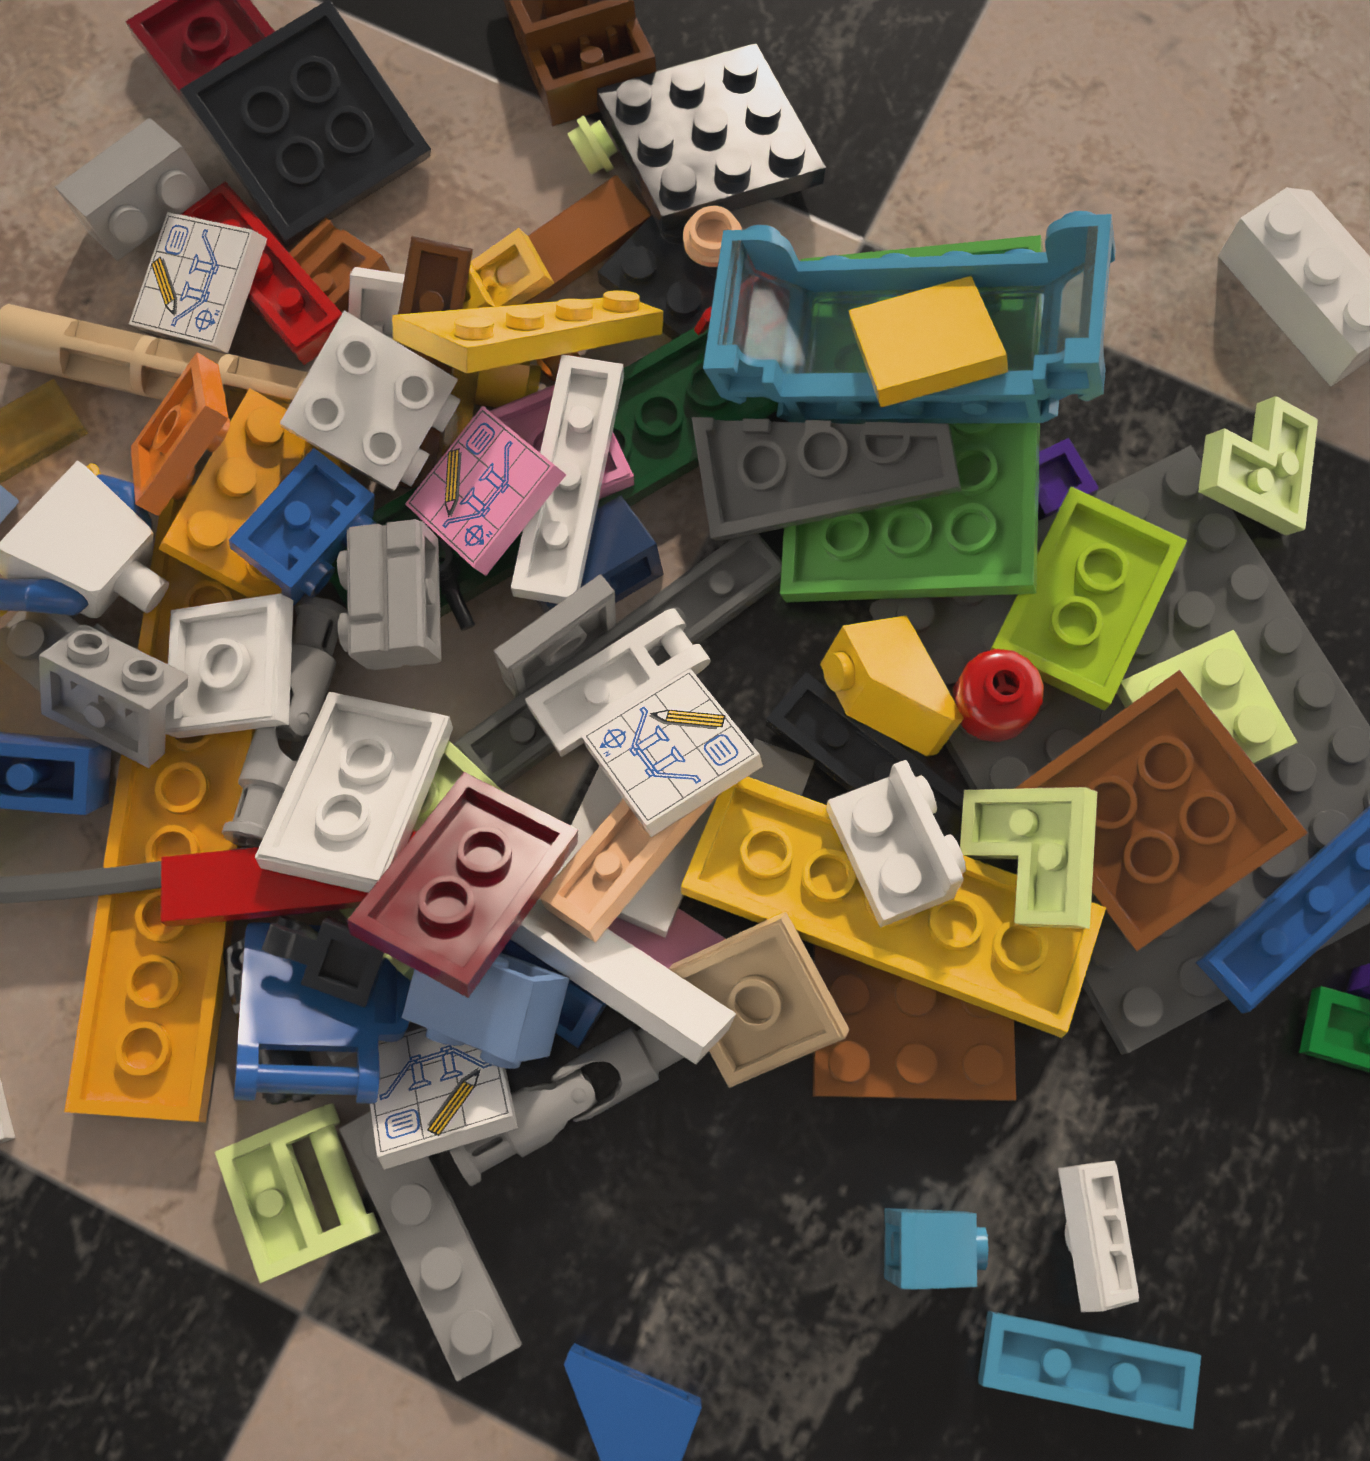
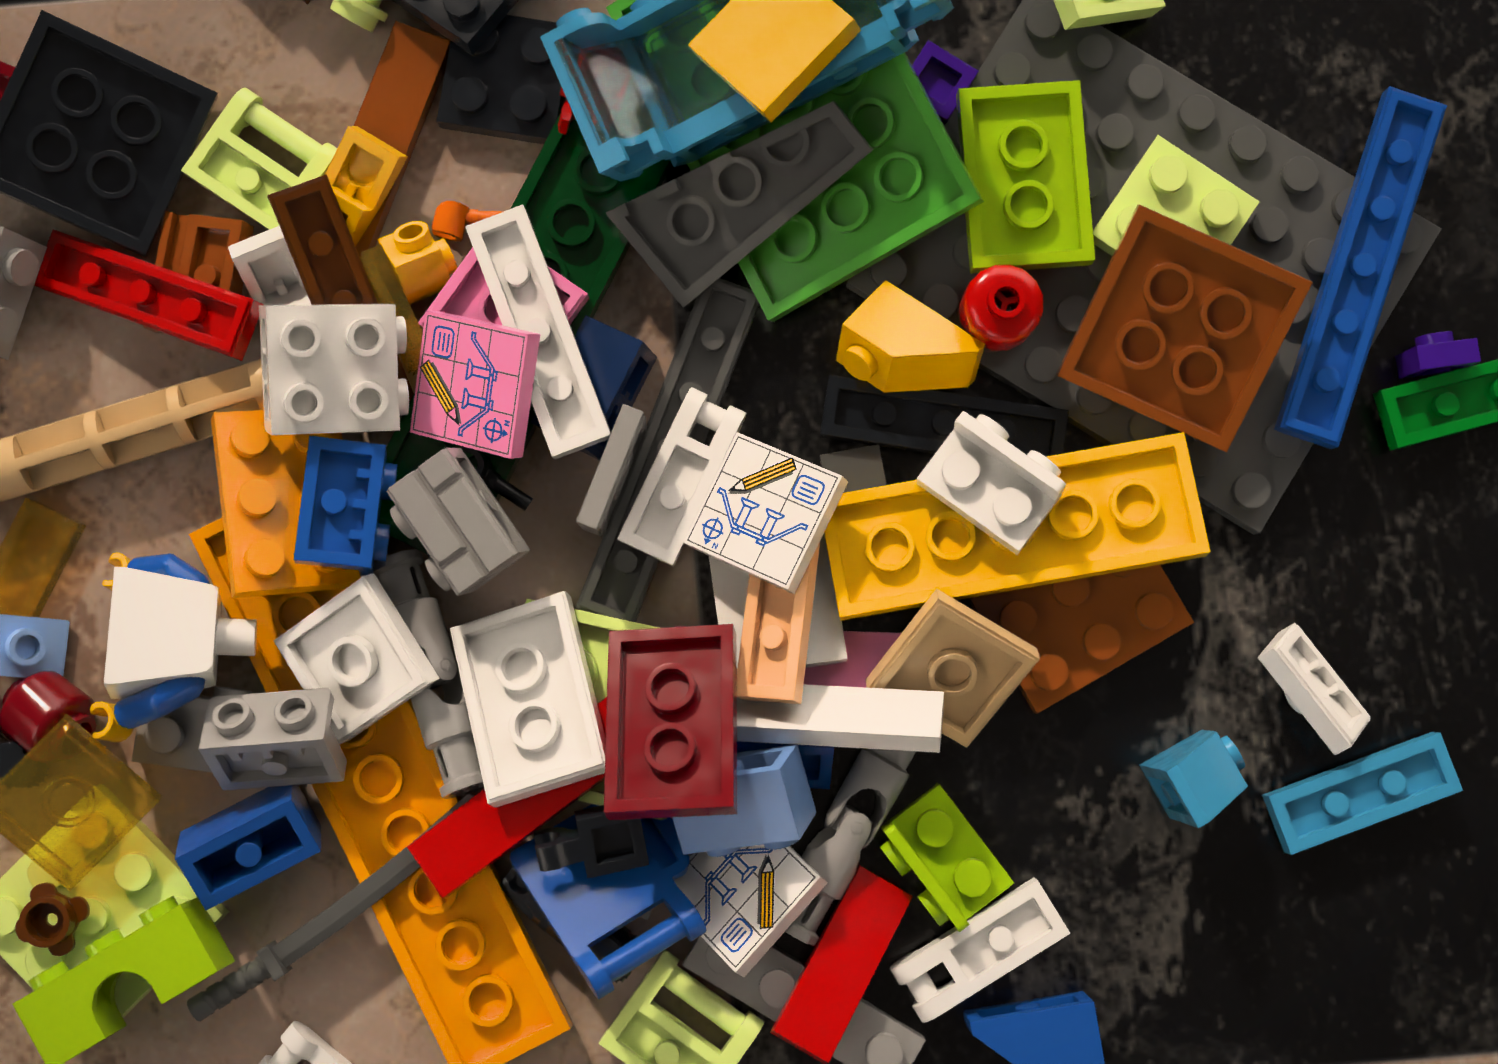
camera: 30 degrees left, 10 degrees up
white tile [129,212,267,353] -> none
orange plate [131,352,230,517] -> none
yellow wing [392,291,663,373] -> none
light nougat plate [683,206,742,267] -> none
yellowish green plate [960,787,1097,929] -> none
none -> yellowish green plate [181,88,337,230]
none -> red tile [770,866,913,1064]
none -> lime bracket [880,783,1014,932]
none -> white plate [889,877,1070,1023]

